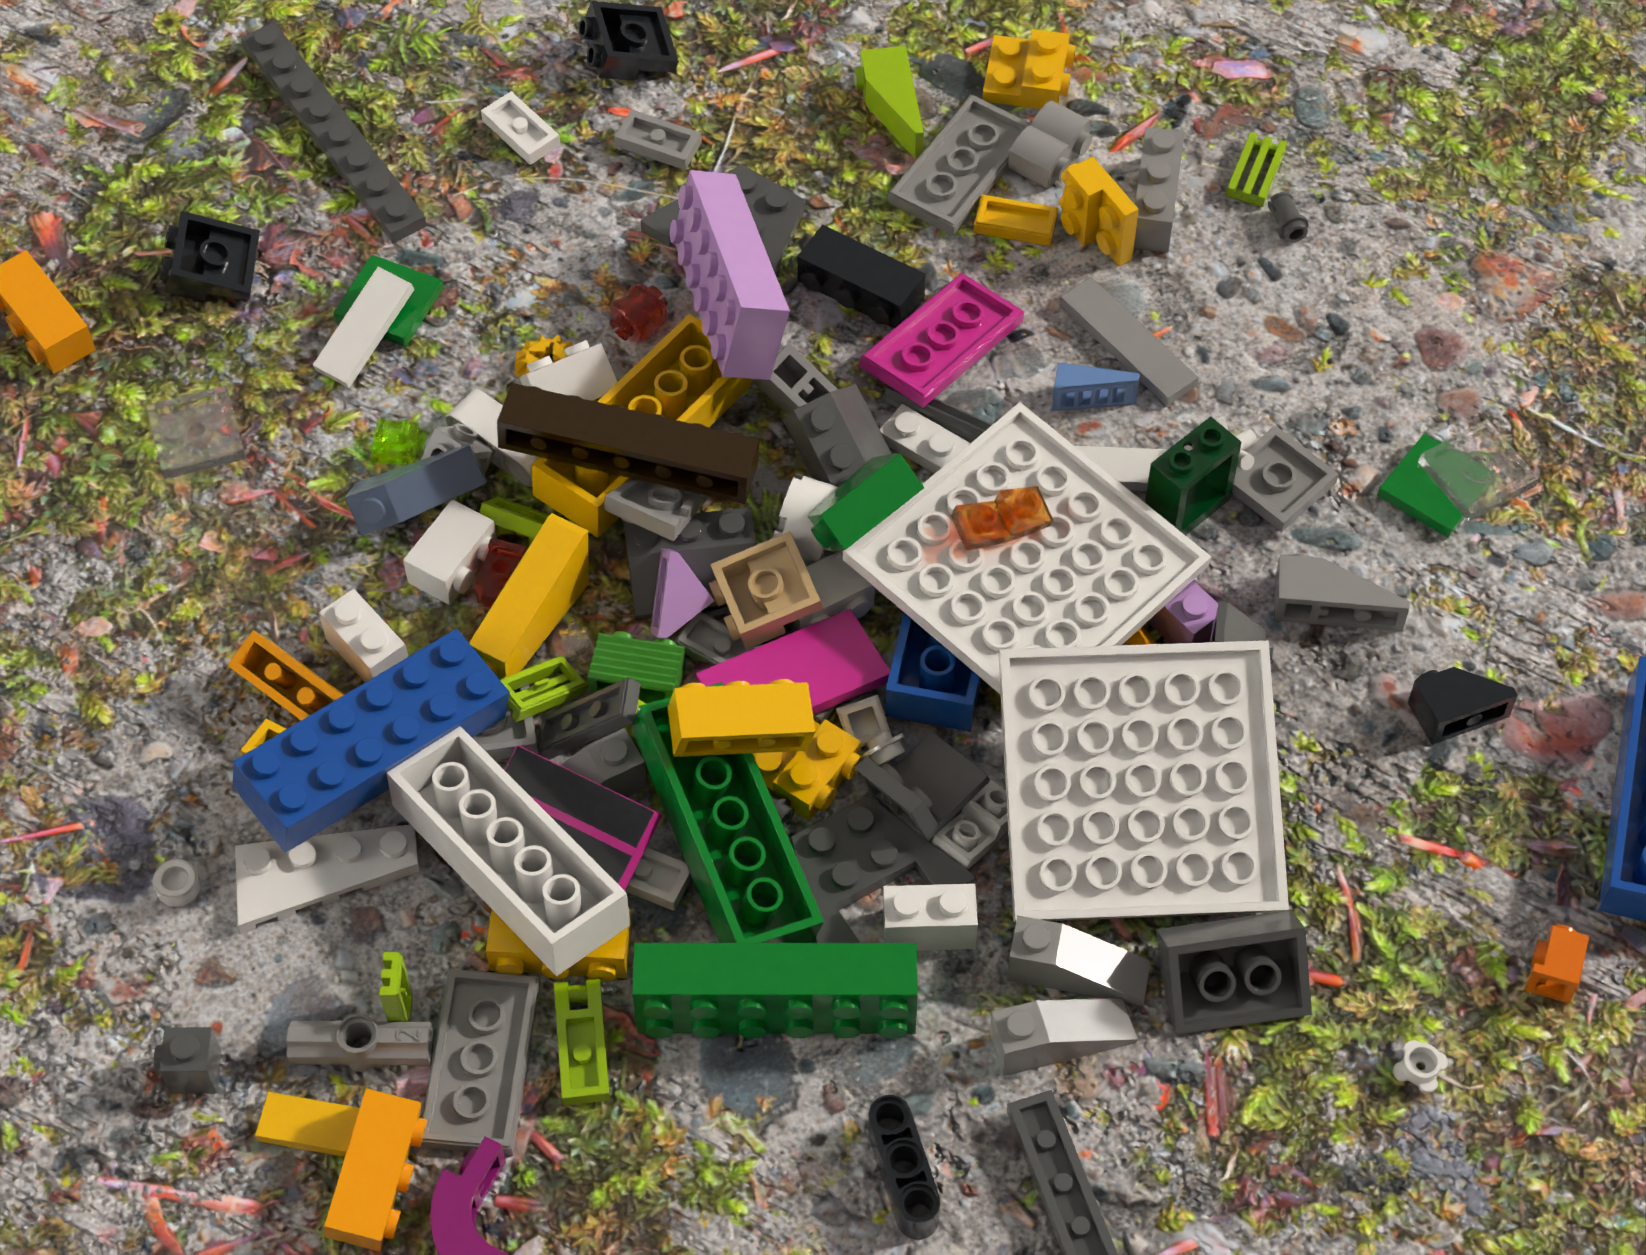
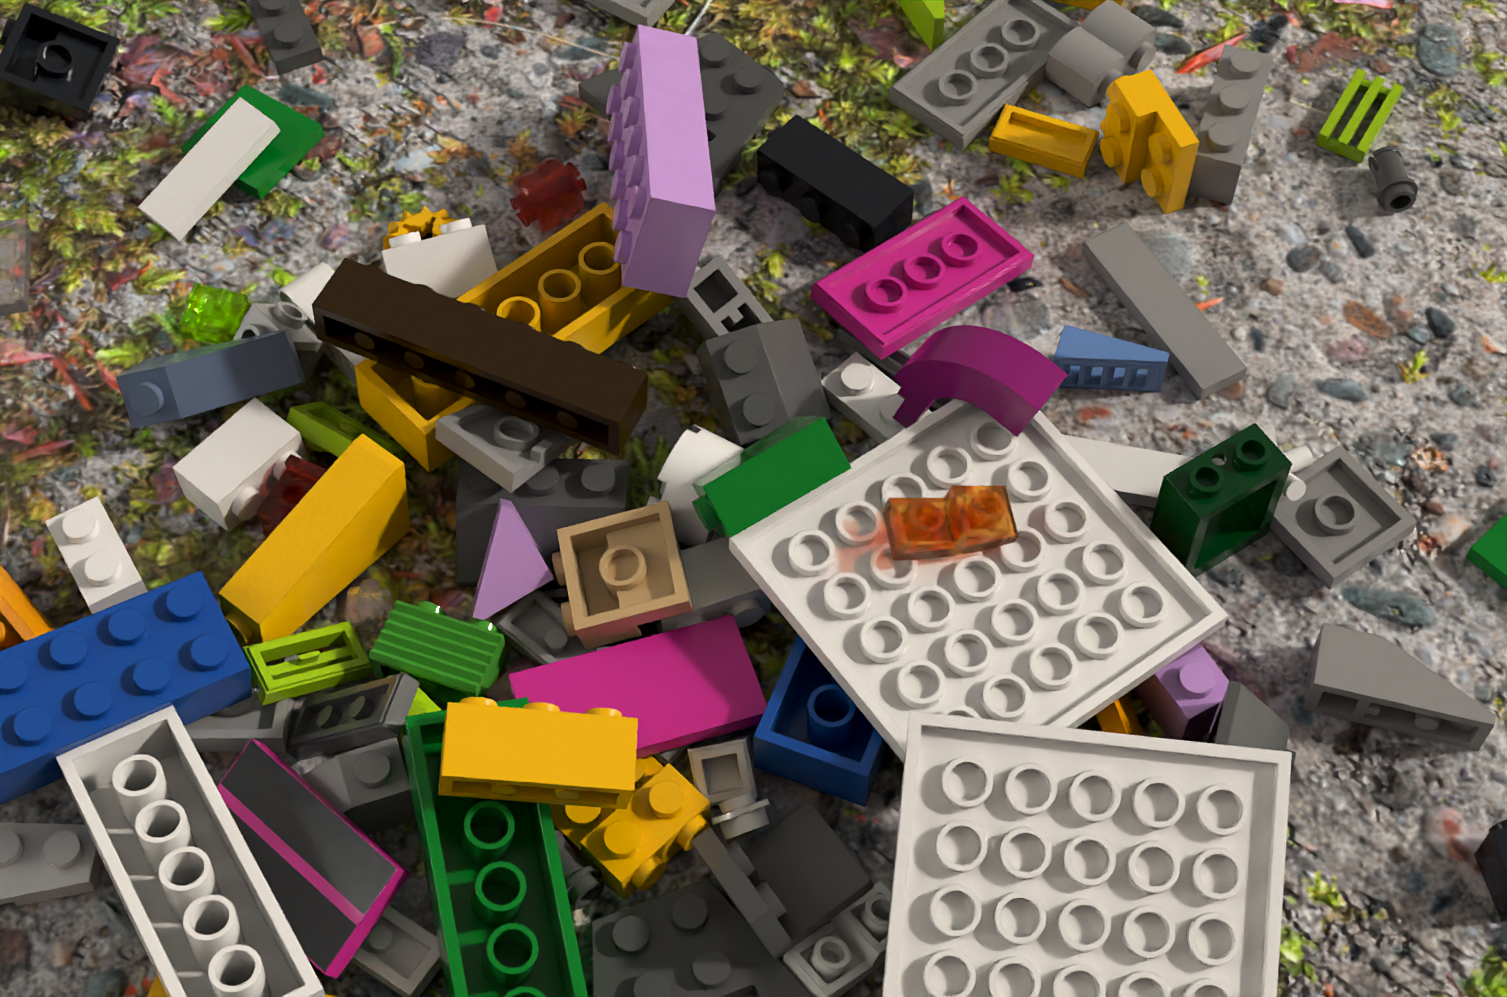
camera: 10 degrees right, 0 degrees up
none -> magenta arch [892,325,1068,437]

